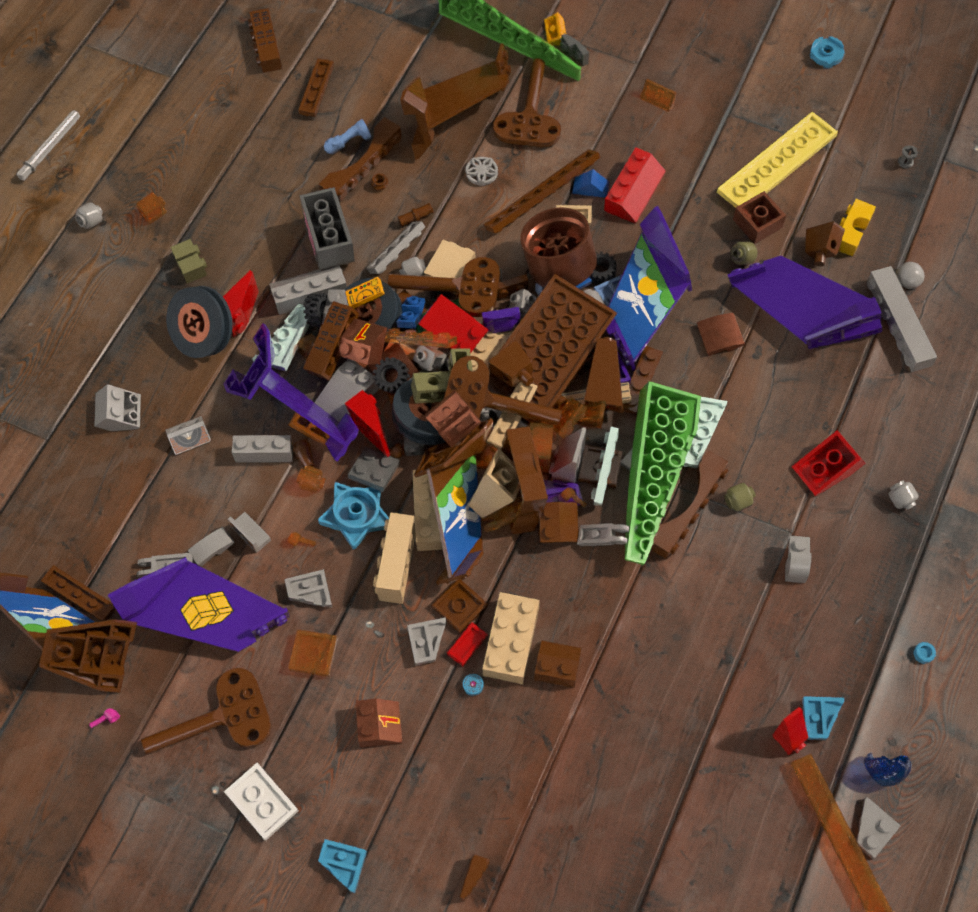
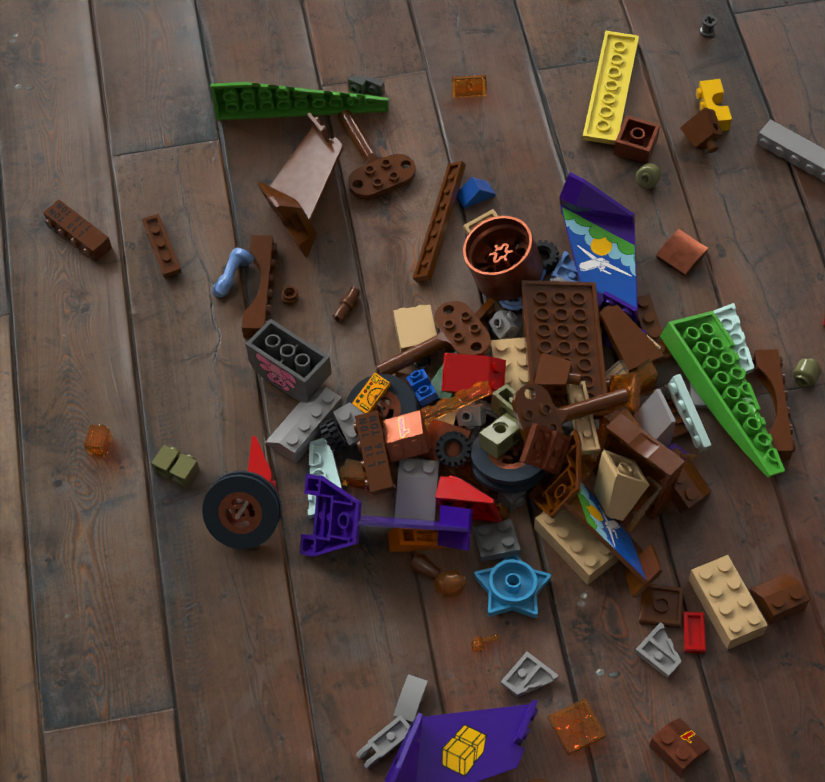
camera: 35 degrees left, 5 degrees down
light grey head [75,203,103,229] -> none
light grey slope [95,384,141,431] -> none
panel [166,416,211,455] -> none
light grey panel [228,512,271,553] -> none
light grey brick [232,435,294,463] -> none
light grey plate [366,221,425,274] -> none
tan brick [373,513,416,604] -> none
light grey head [399,257,427,276] -> none
dark azure tile [463,674,484,696] -> none
light grey wheel [466,157,498,186] -> none
dark purple slope [482,307,520,333] -> none
light orange slope [544,13,566,46] -> none
light grey hinge [577,523,629,546] -> none
red slope [604,147,665,224] -> none
dark purple piece [727,256,882,349] -> none
light grey hair [895,262,925,289] -> none

